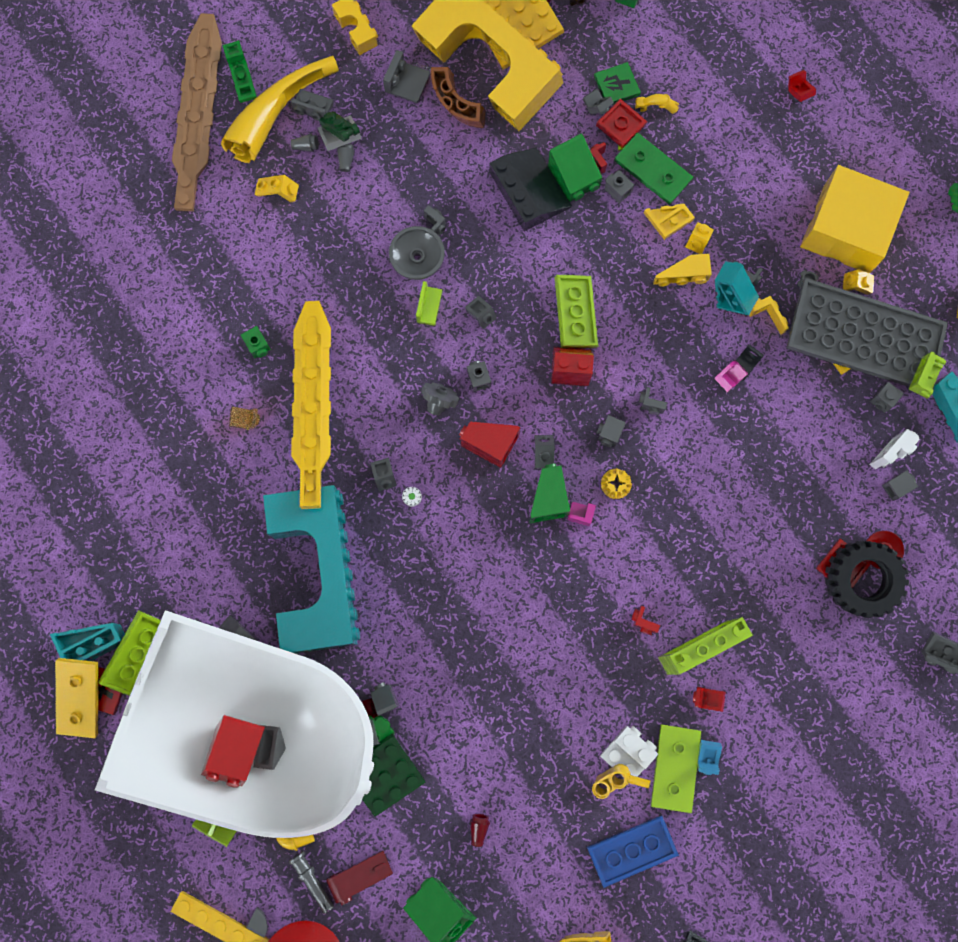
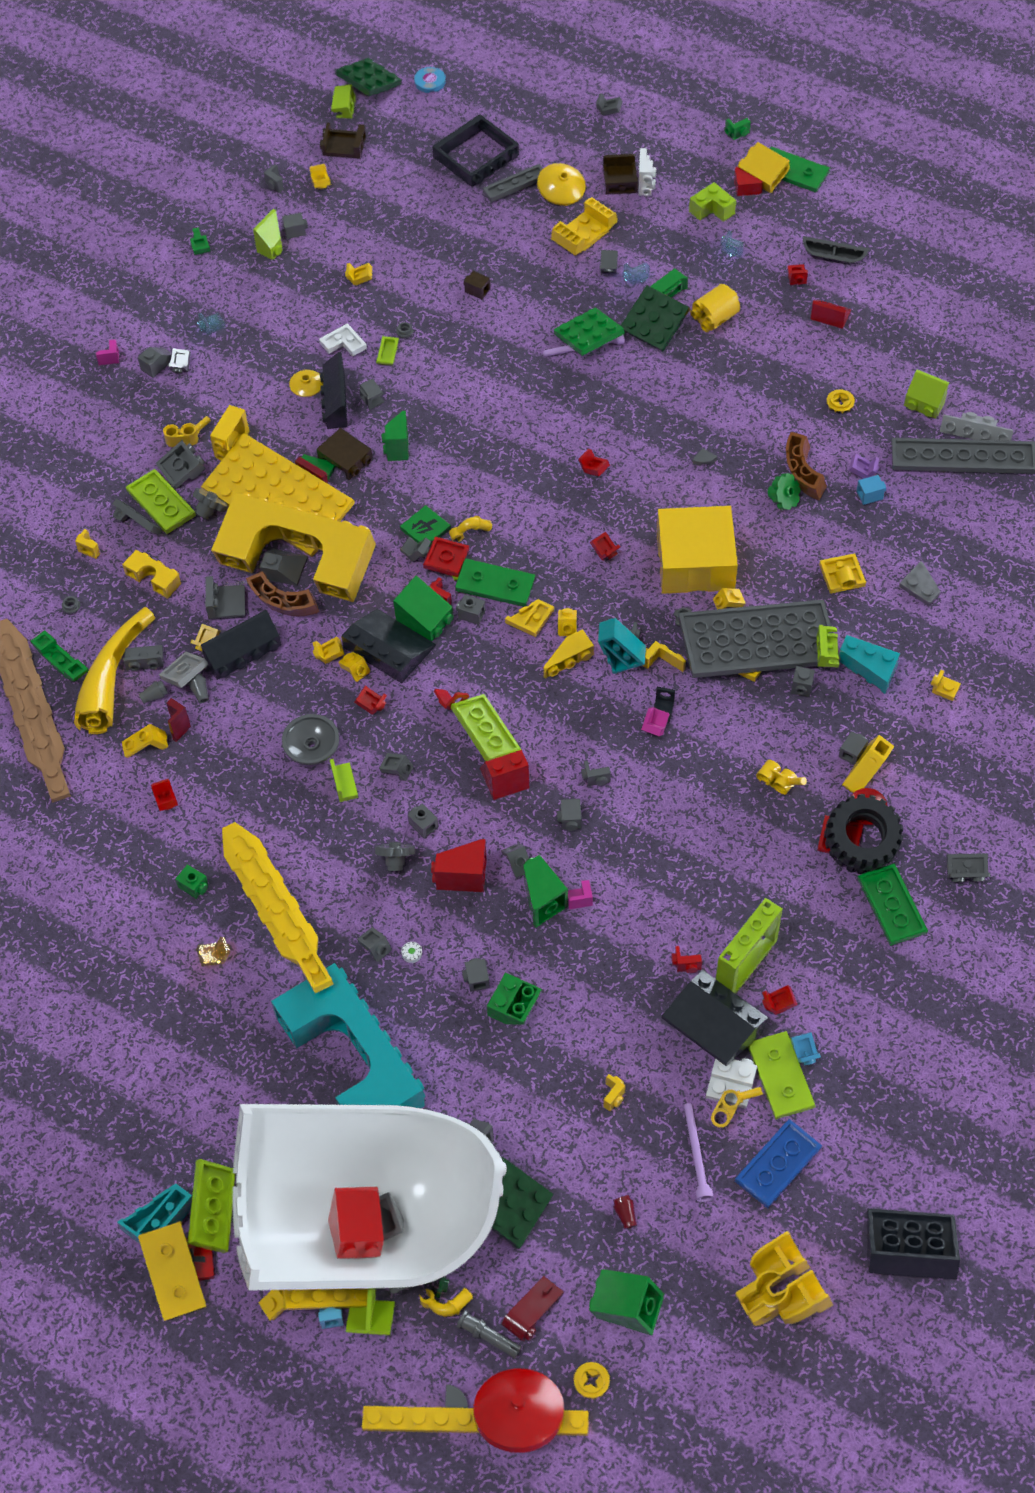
camera: 25 degrees left, 20 degrees down
dark green plate [319,111,360,142] -> none
dark grey bracket [424,205,446,236] -> none
yellow gear [601,468,632,499] -> none
white plate [869,429,920,469] -> none
none -> dark grey plate [62,596,80,614]
none -> red bracket [151,779,178,811]
none -> dark red panel [166,698,191,742]
none -> yellow bracket [190,624,220,652]
none -> black slope [201,610,281,680]
none -> dark grey slope [260,549,308,586]
none -> yellow bracket [313,636,344,664]
none -> yellow bracket [338,652,370,682]
none -> red bracket [354,686,387,715]
none -> red bracket [433,689,469,710]
none -> dark grey brick [462,958,490,992]
none -> green slope [487,972,542,1025]
none -> red bracket [590,532,620,560]
none -> yellow bracket [603,1074,625,1111]
none -> black slope [661,970,768,1066]
none -> lavender piece [684,1103,714,1202]
none -> dark grey tile [692,448,717,466]
none -> yellow beam [756,759,807,795]
none -> yellow slope [842,735,894,793]
none -> green plate [857,863,928,946]

